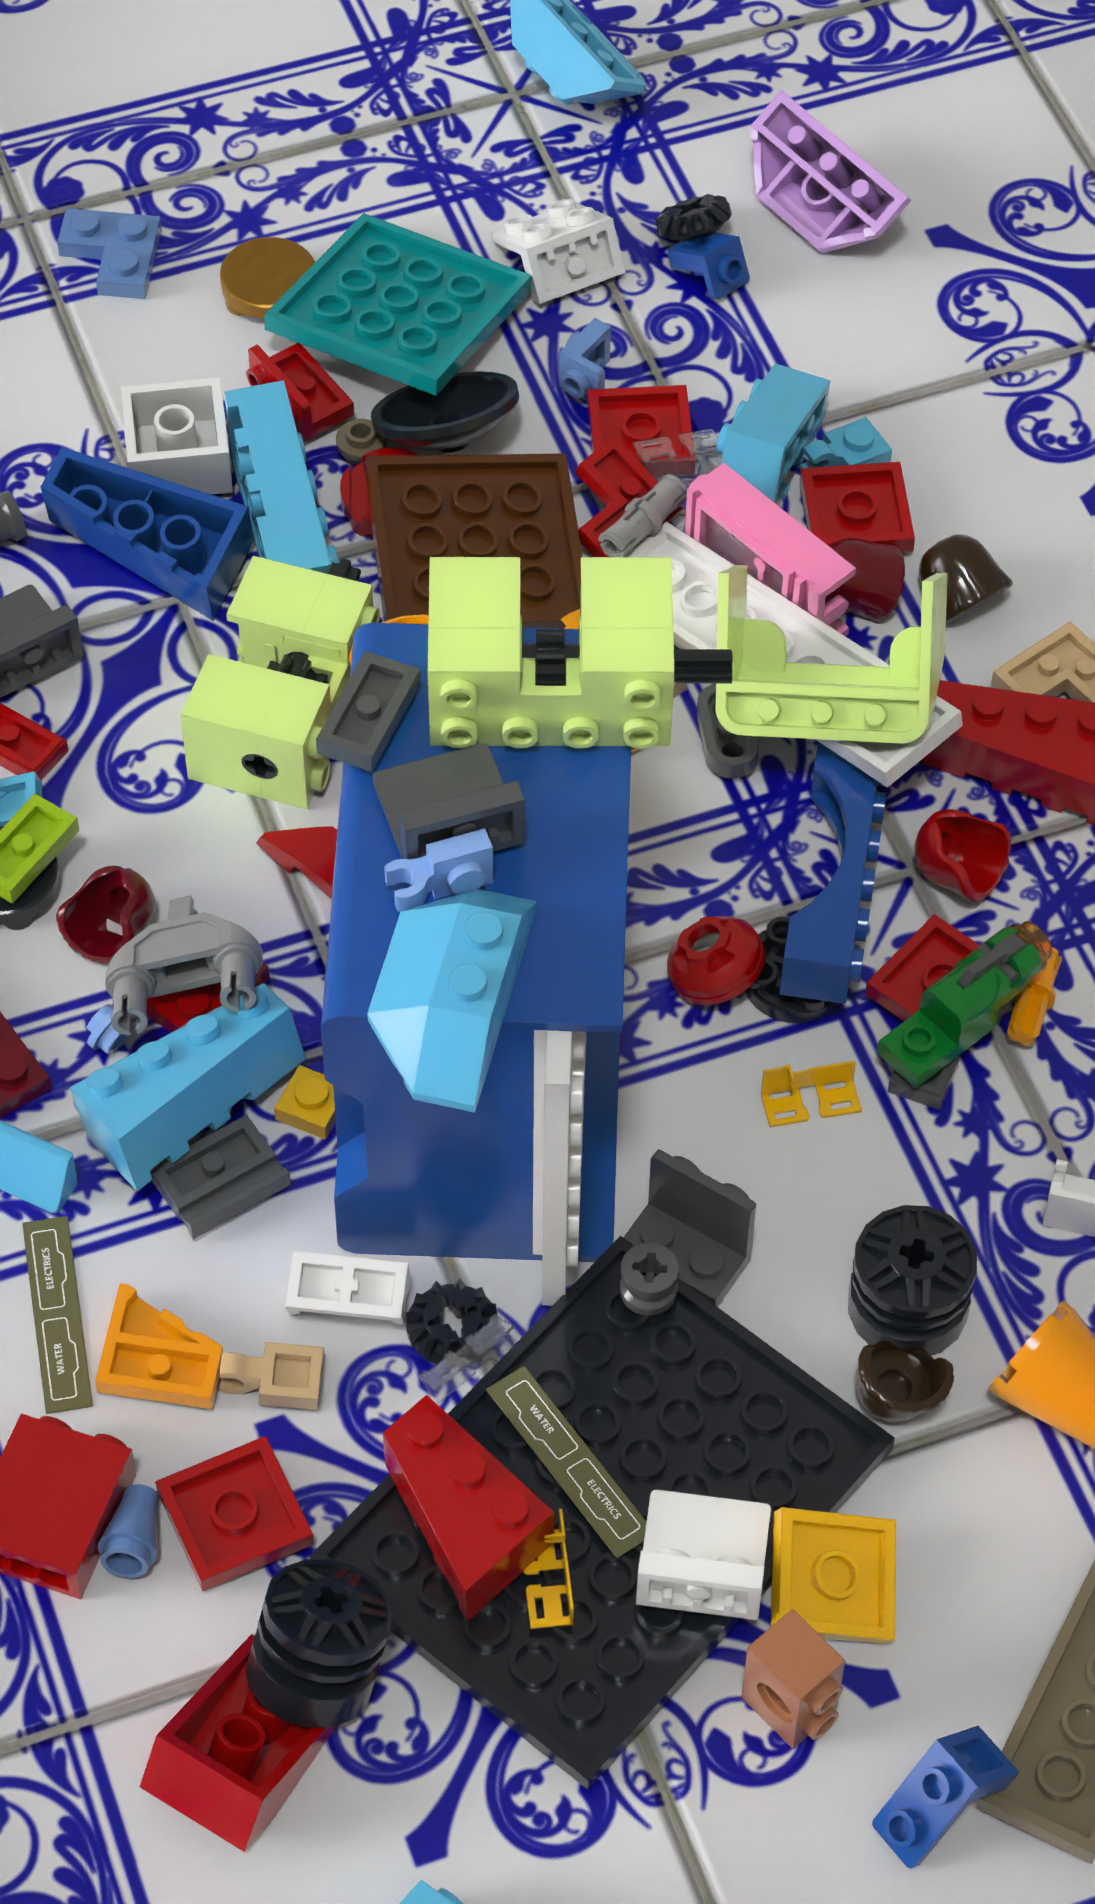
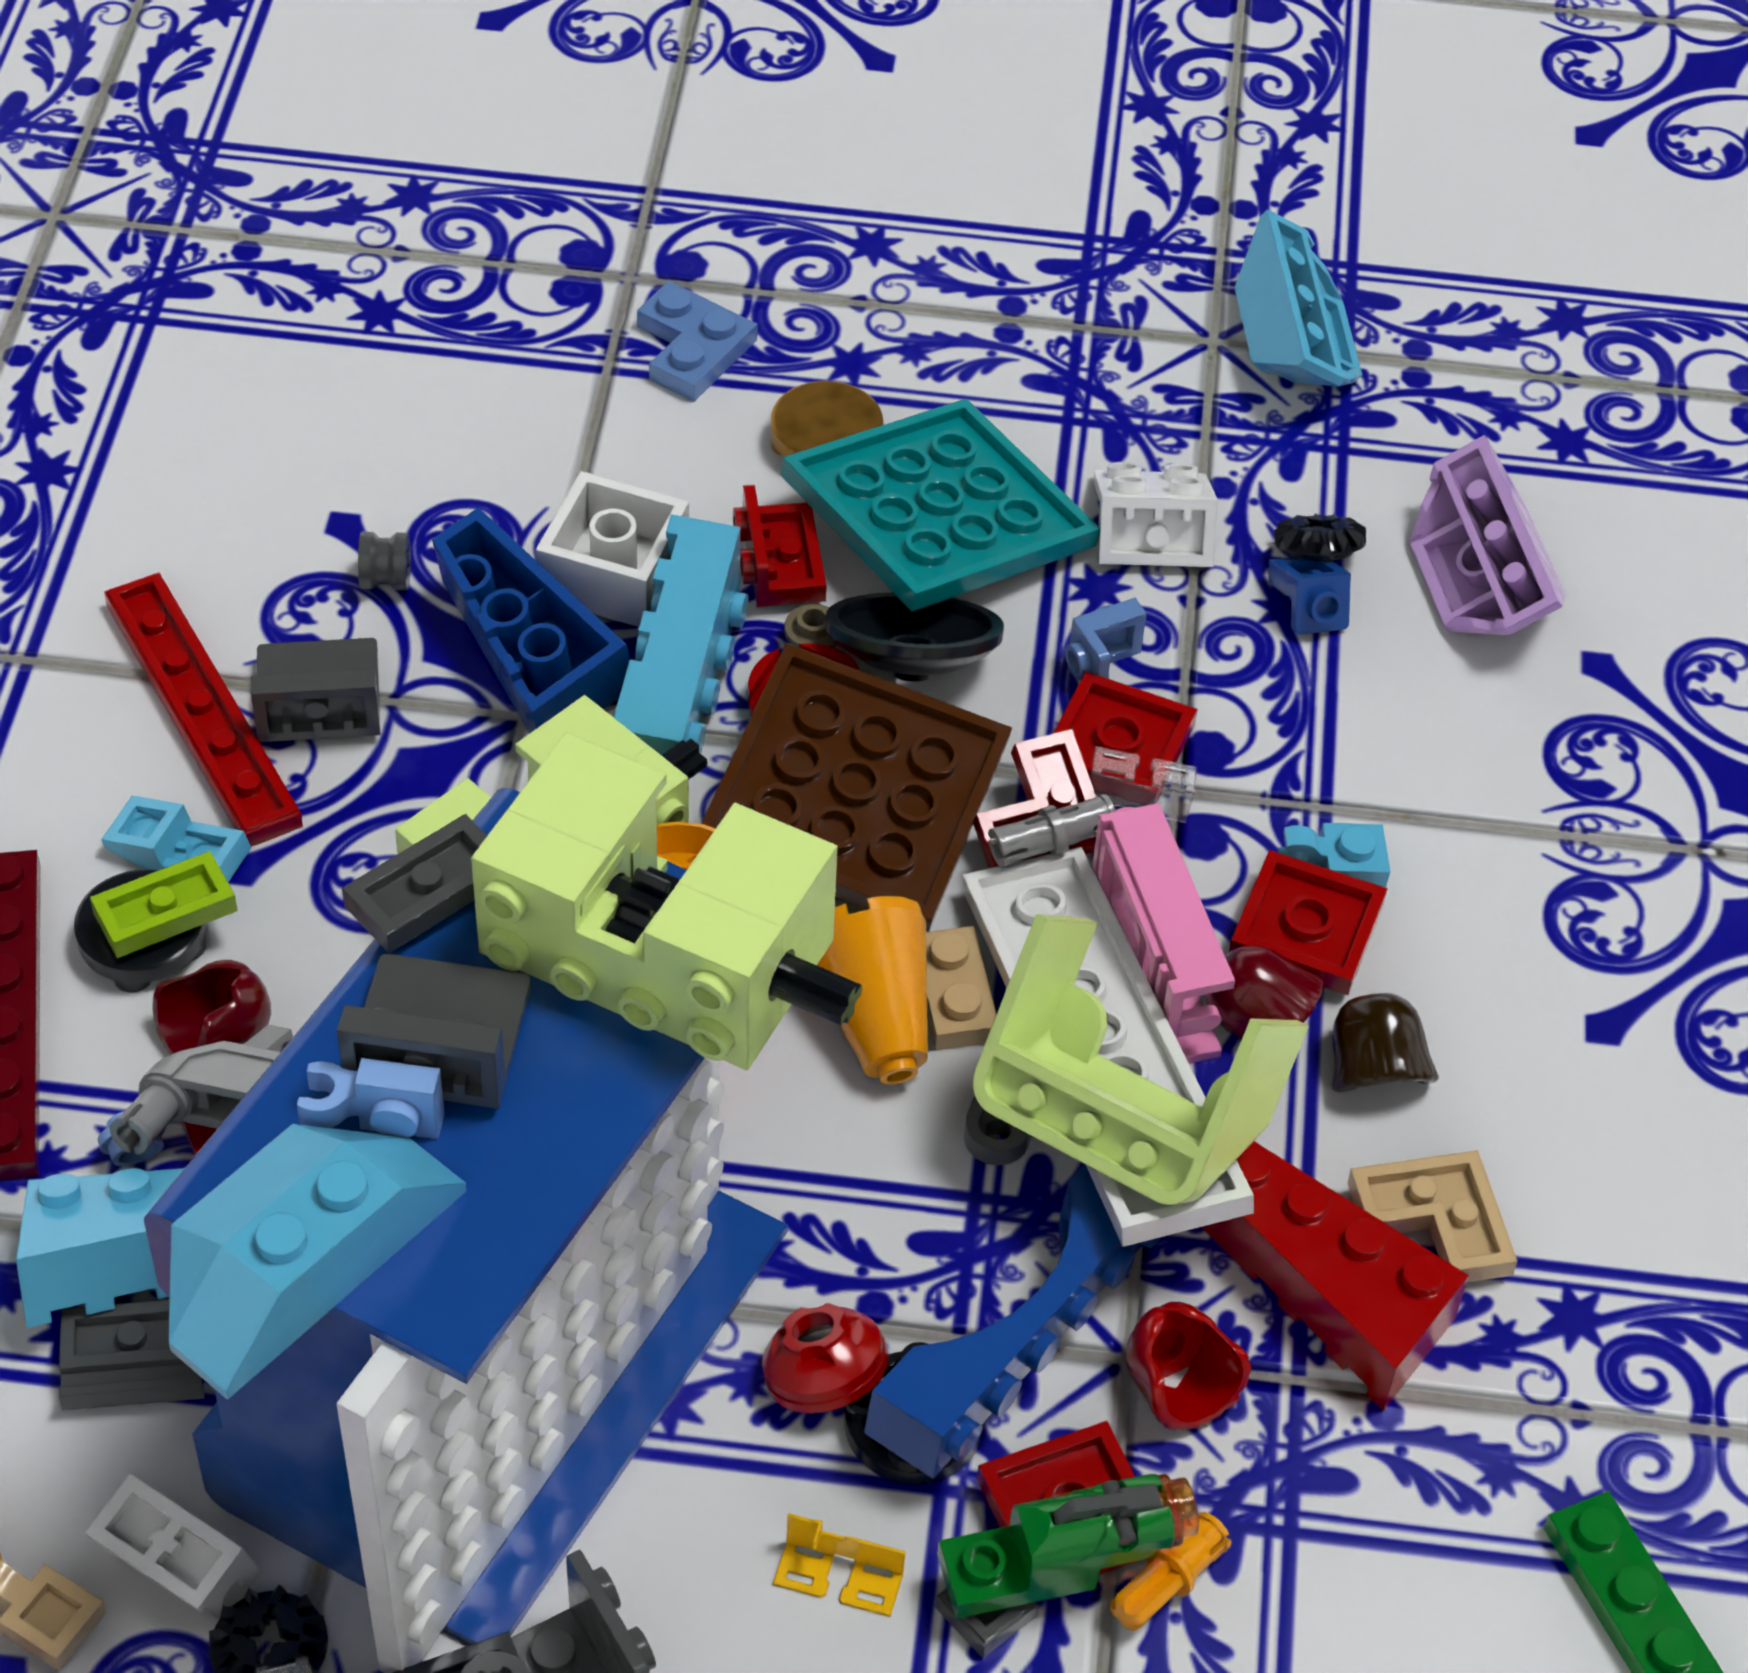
camera: 25 degrees right, 5 degrees down
medium azure wedge [716,363,831,503] -> none

